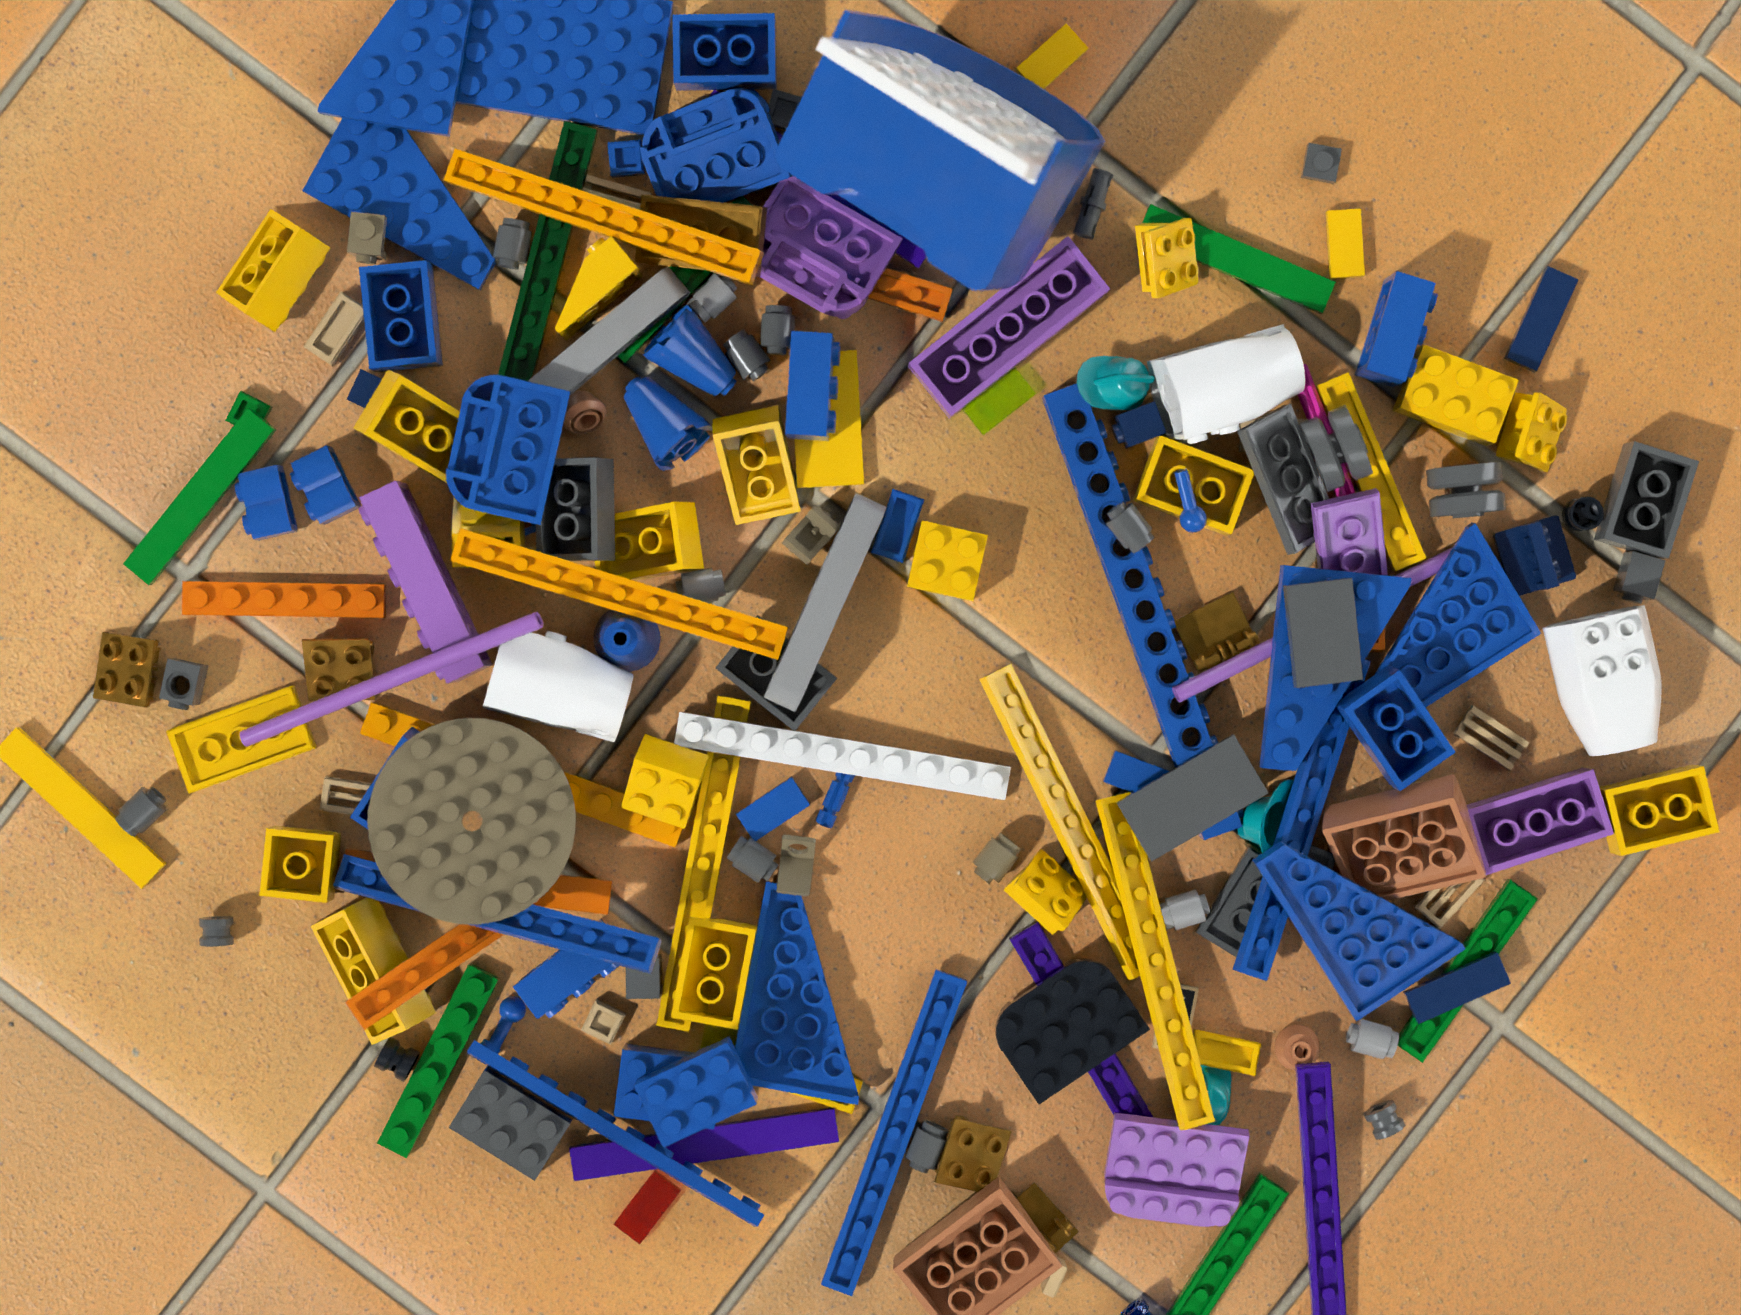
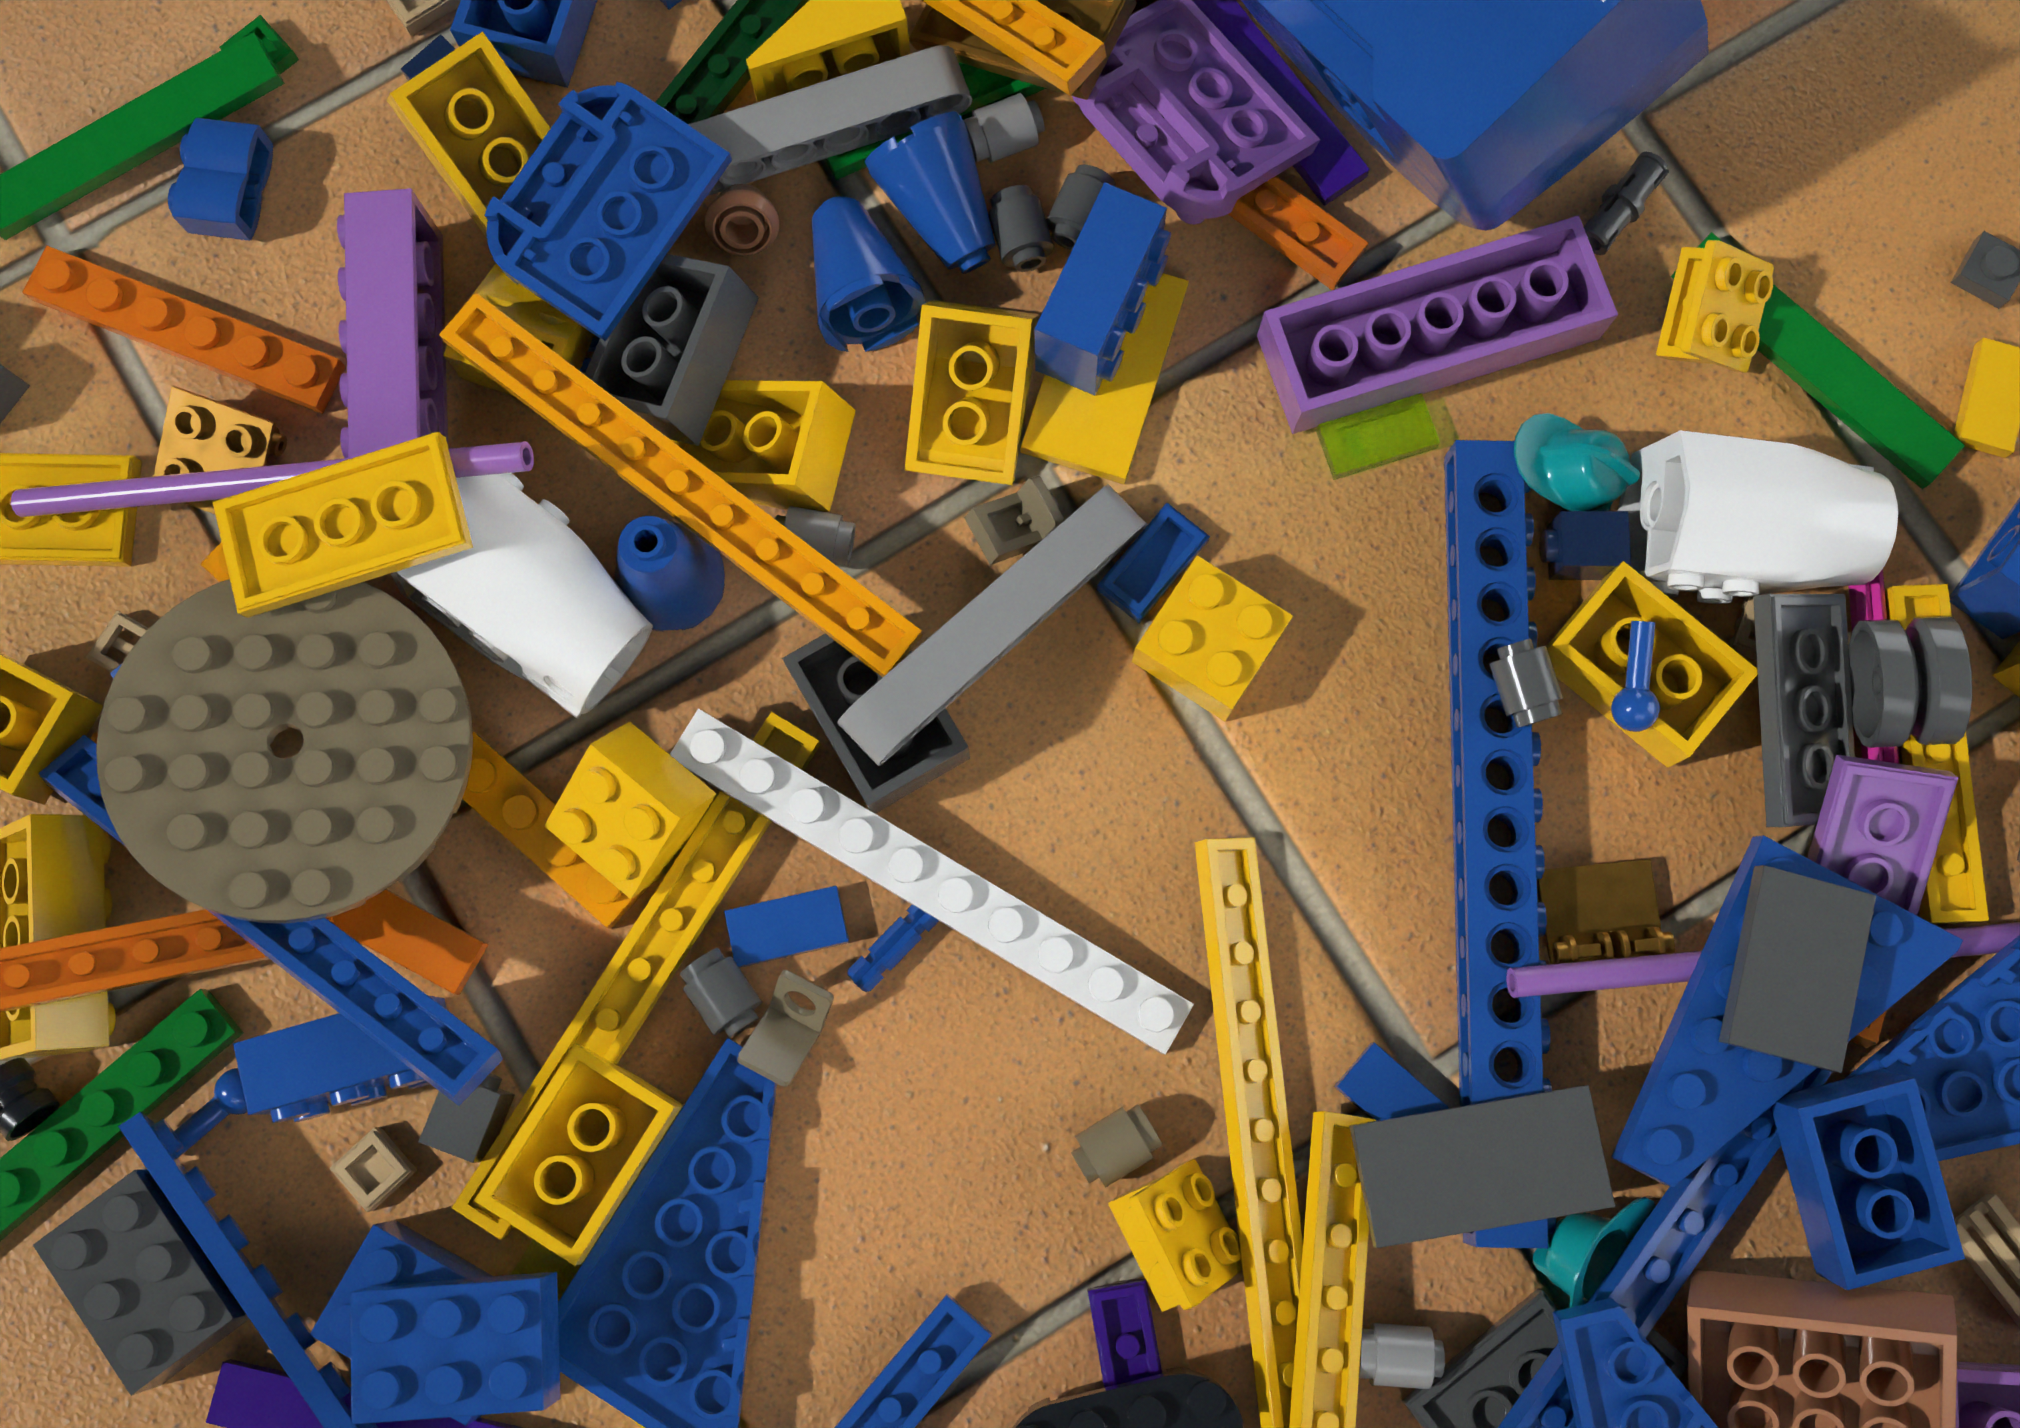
camera: 20 degrees right, 10 degrees down
blue brick [290,445,361,525] -> none
none -> yellow tile [213,432,473,618]

